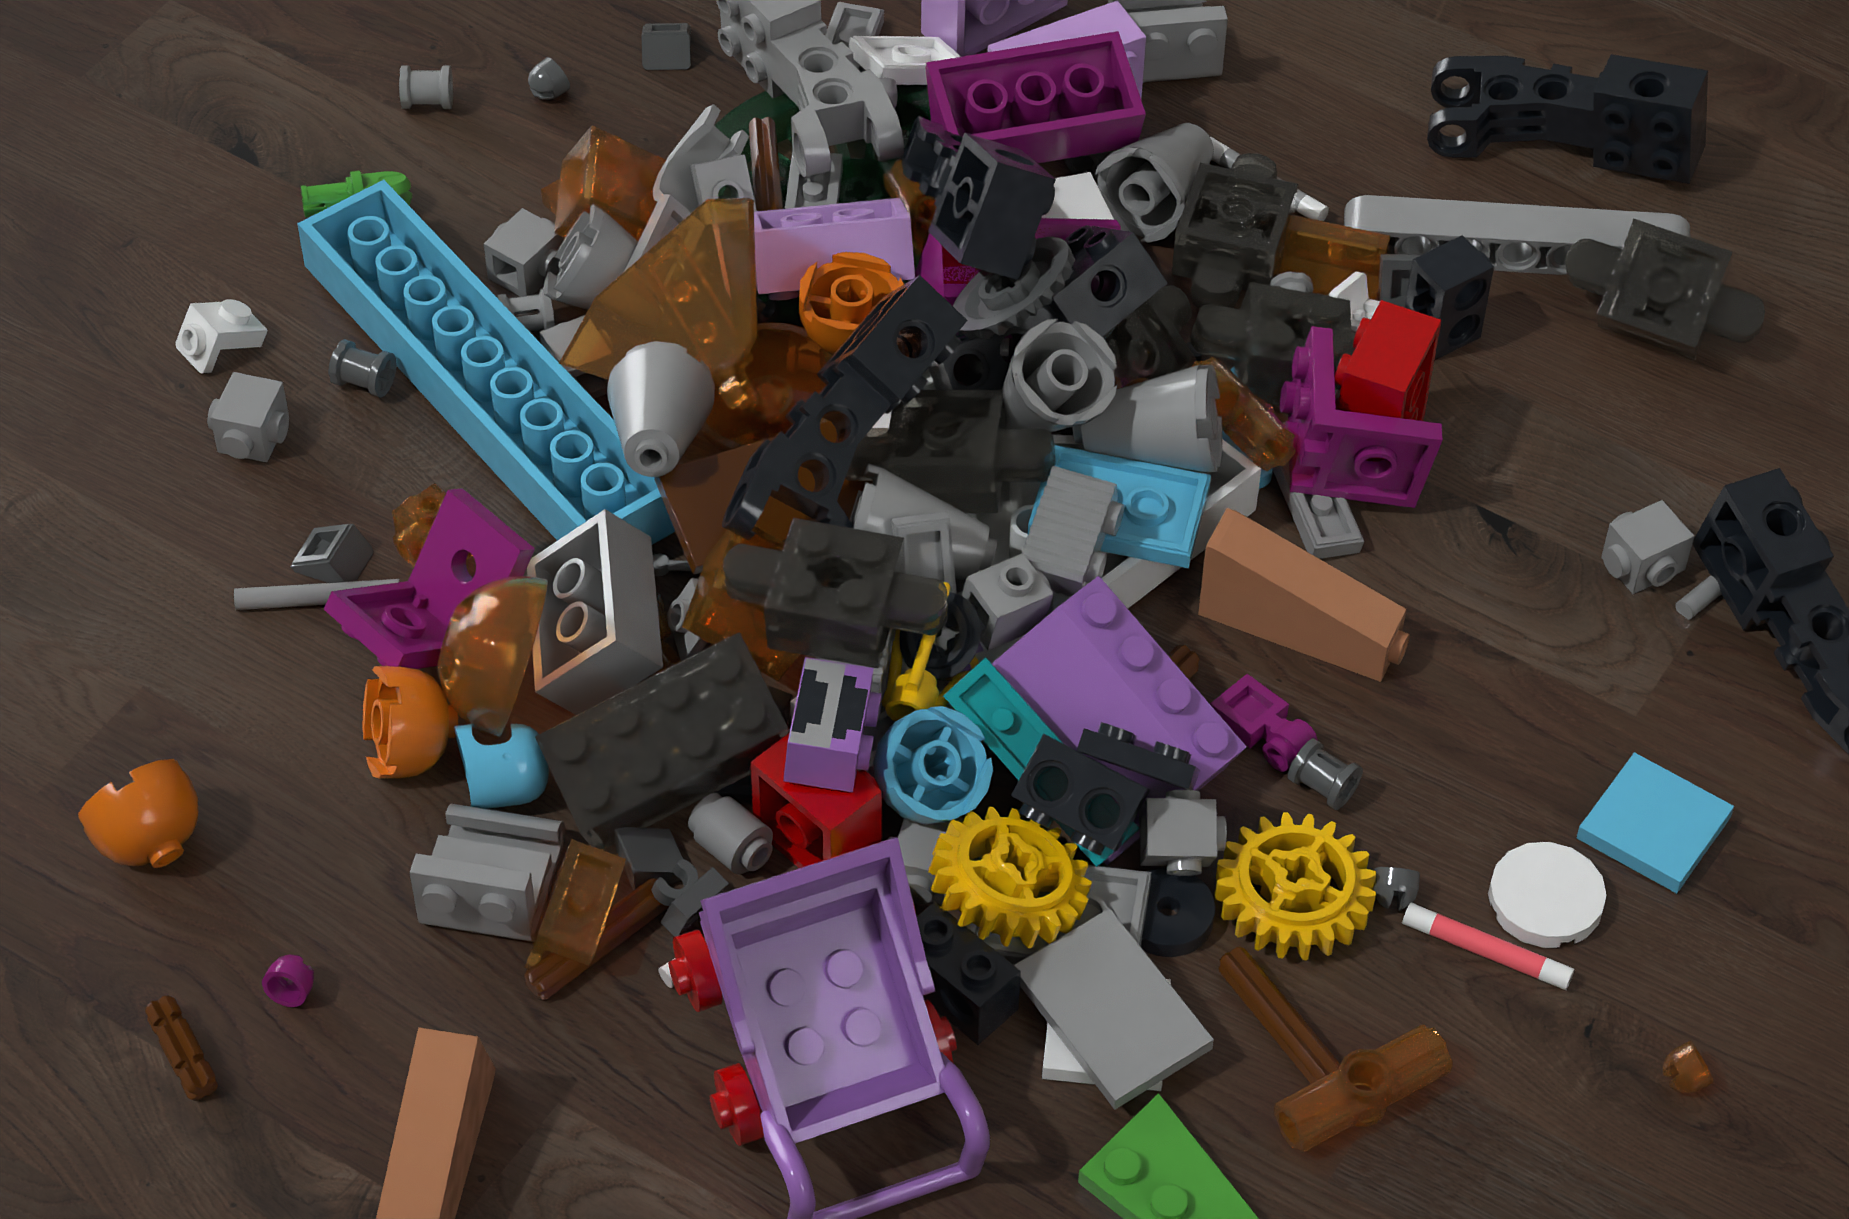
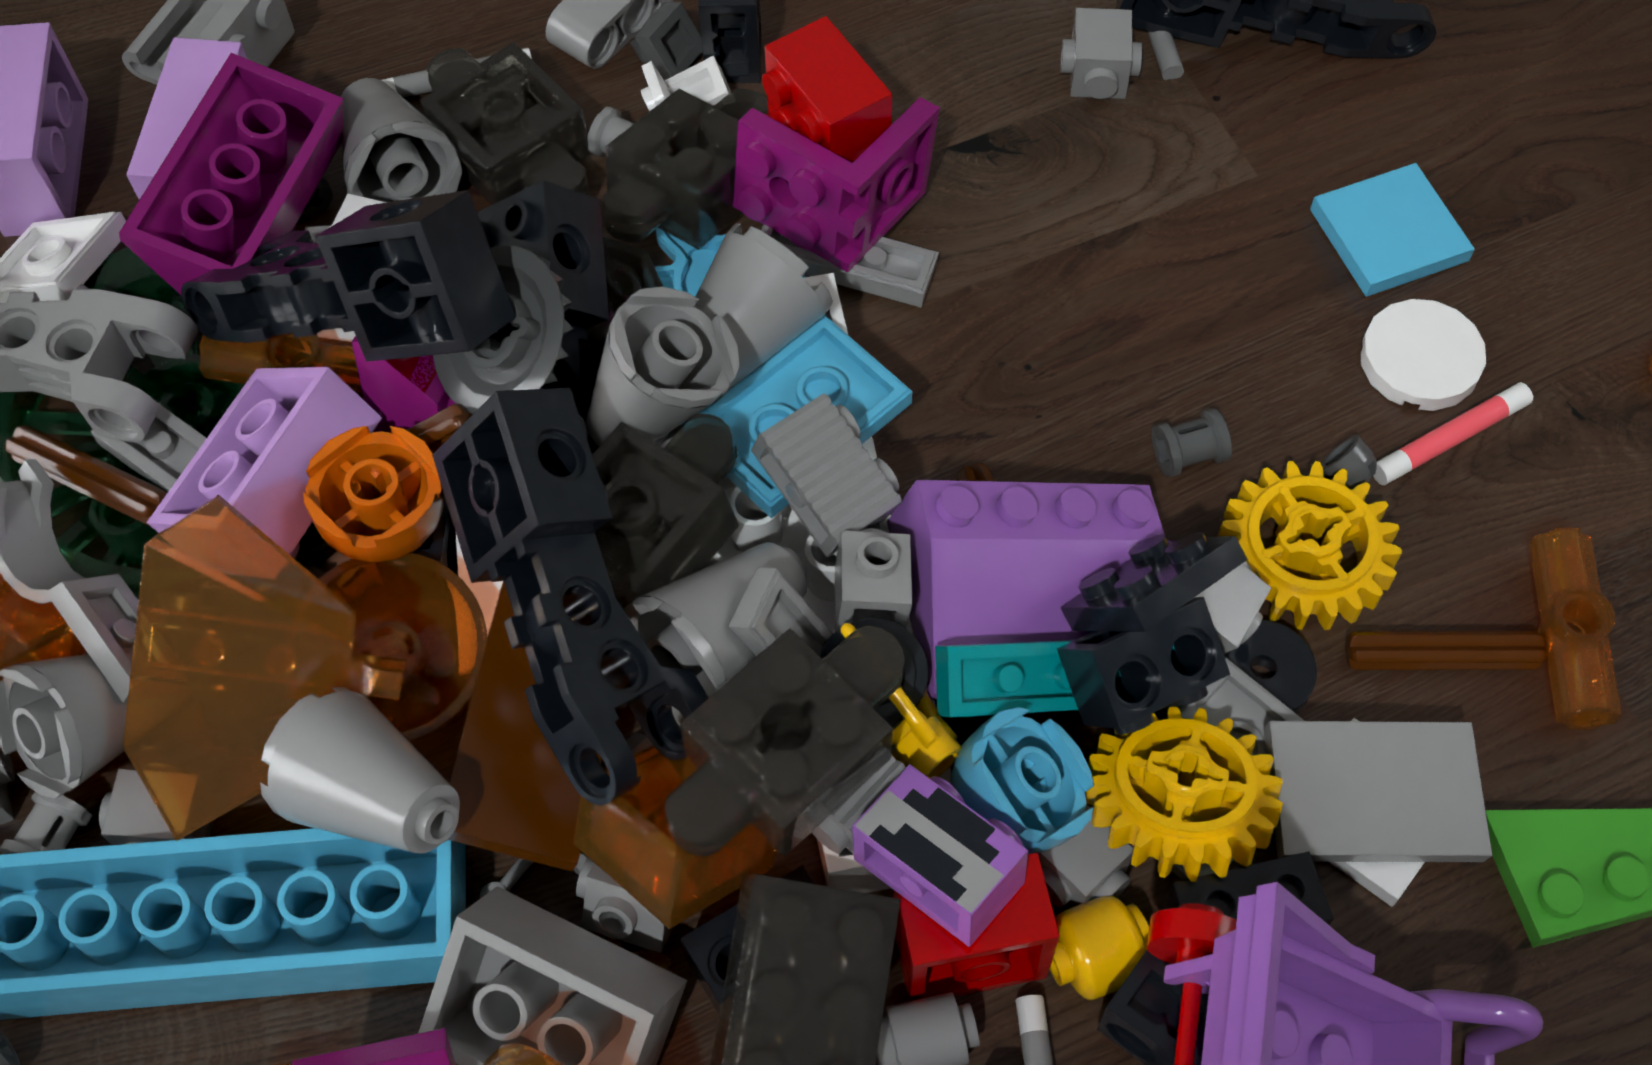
camera: 55 degrees left, 10 degrees up
light grey brick [690,155,757,233] -> none
clear orange piece [1191,356,1296,471] -> none
nougat slope [1198,508,1410,682] -> none
magenta plate [1210,674,1318,772] -> none
clear orange panel [1278,215,1390,303] -> none

